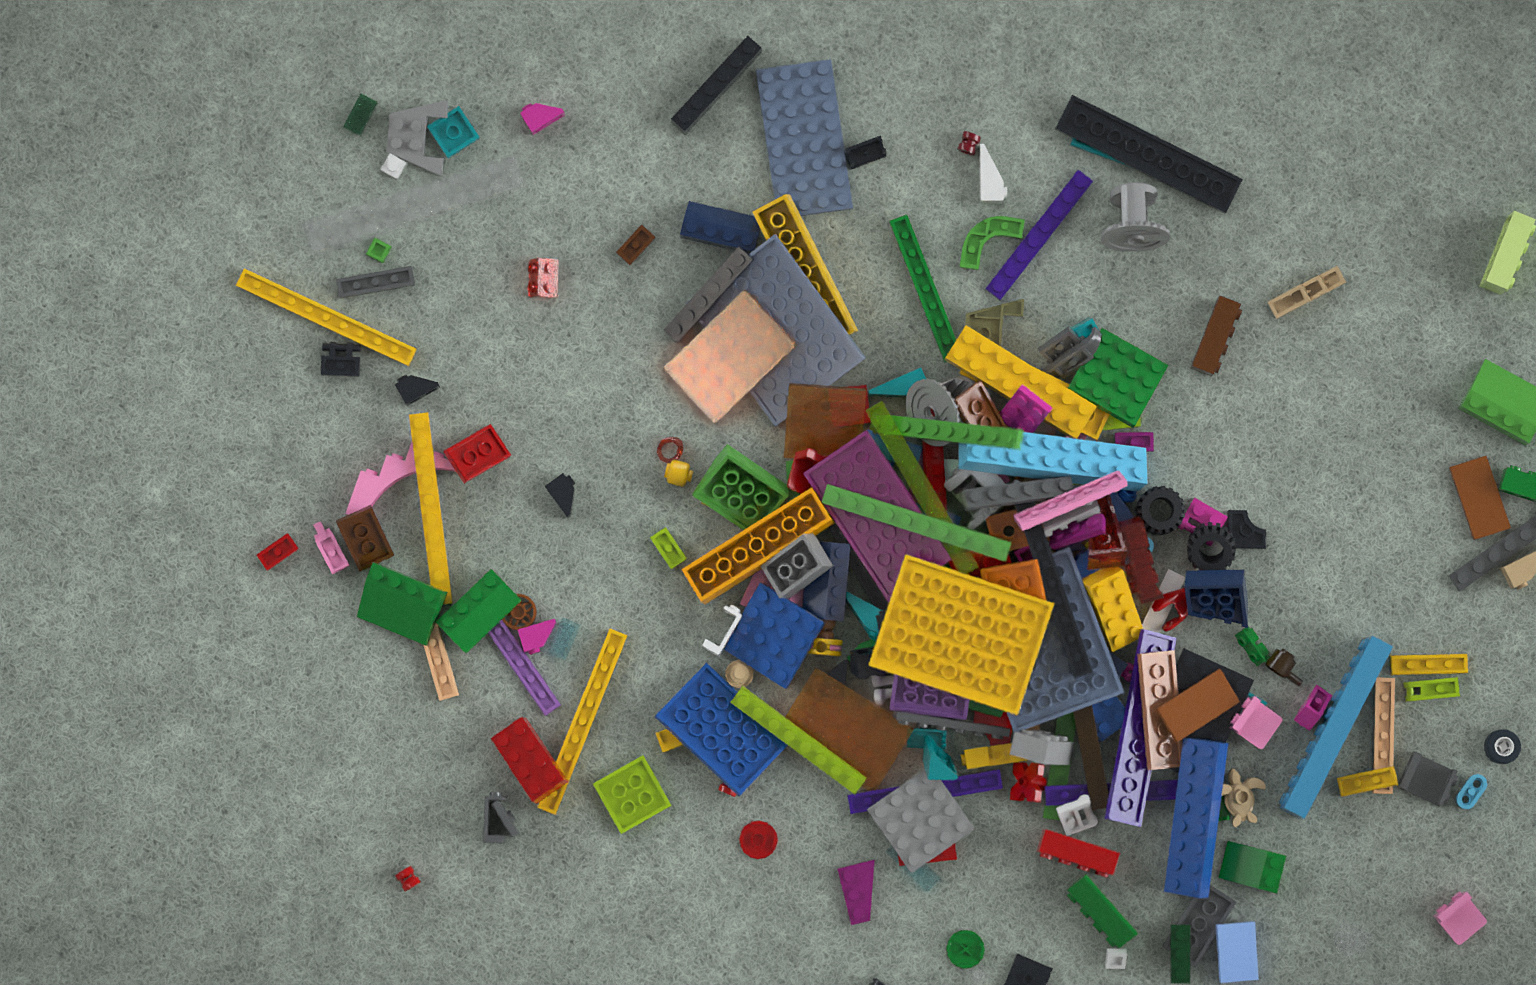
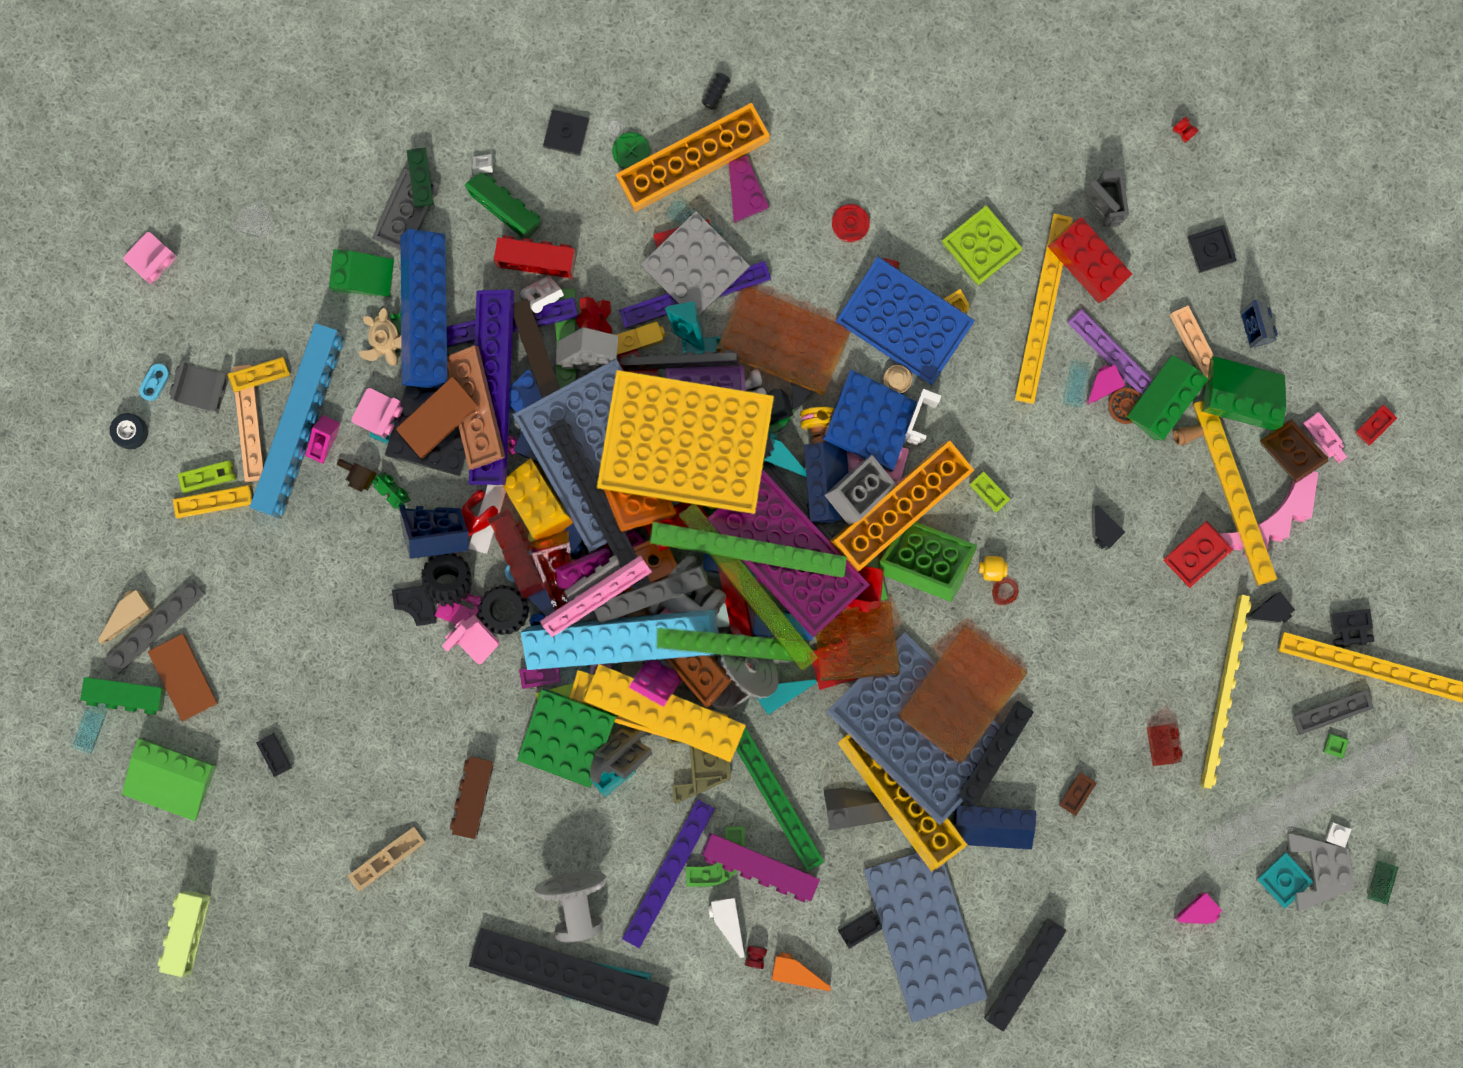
camera: 170 degrees right, 0 degrees up
lime plate [731,686,867,794] -> none
light blue tile [1216,921,1258,983] -> none
none -> black plate [256,733,293,777]
none -> bright pink bracket [442,615,500,665]
none -> light orange brick [616,103,770,213]
none -> magenta brick [700,832,820,903]
none -> orange slope [771,952,831,991]
none -> dark grey wedge [823,788,893,830]
none -> medium nougat cone [1173,425,1204,446]
none -> black plate [1187,225,1237,273]
none -> light yellow plate [1200,595,1251,789]
none -> dark blue slope [1240,300,1277,348]

